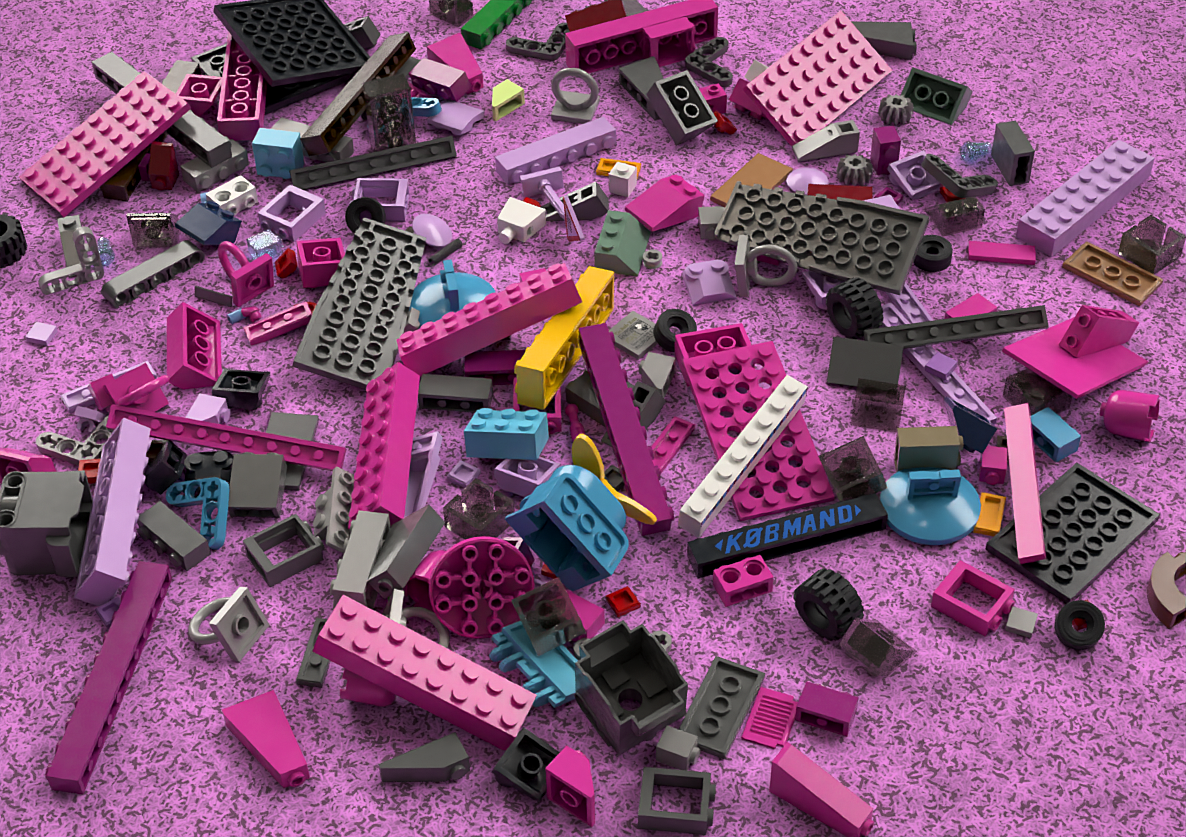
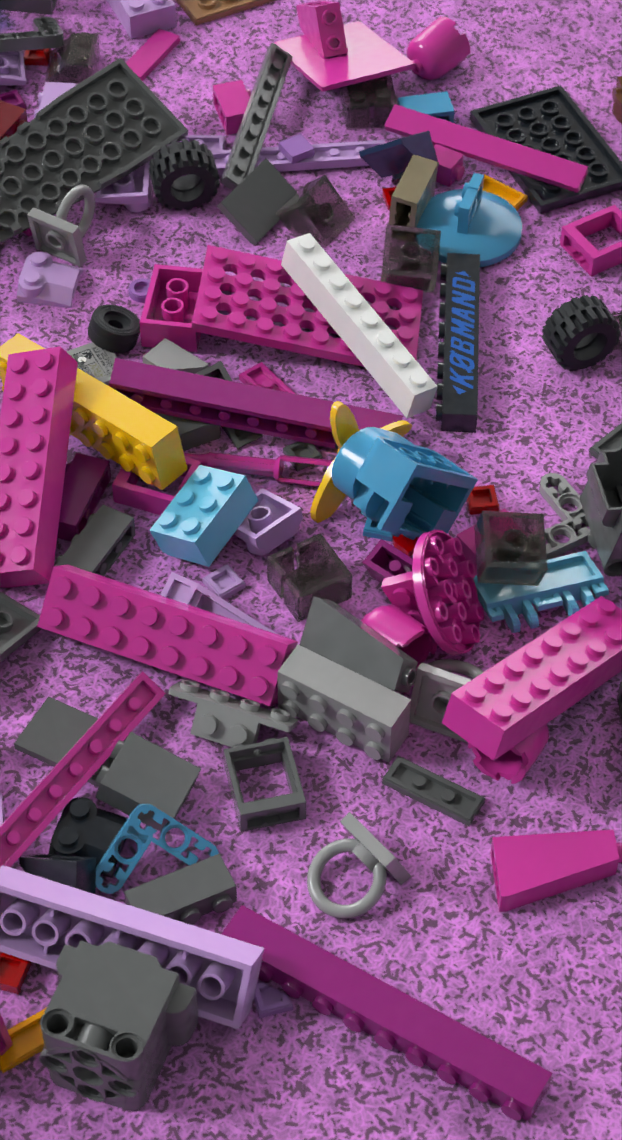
camera: 70 degrees left, 5 degrees up
dark pink brick [713,555,774,607] -> none

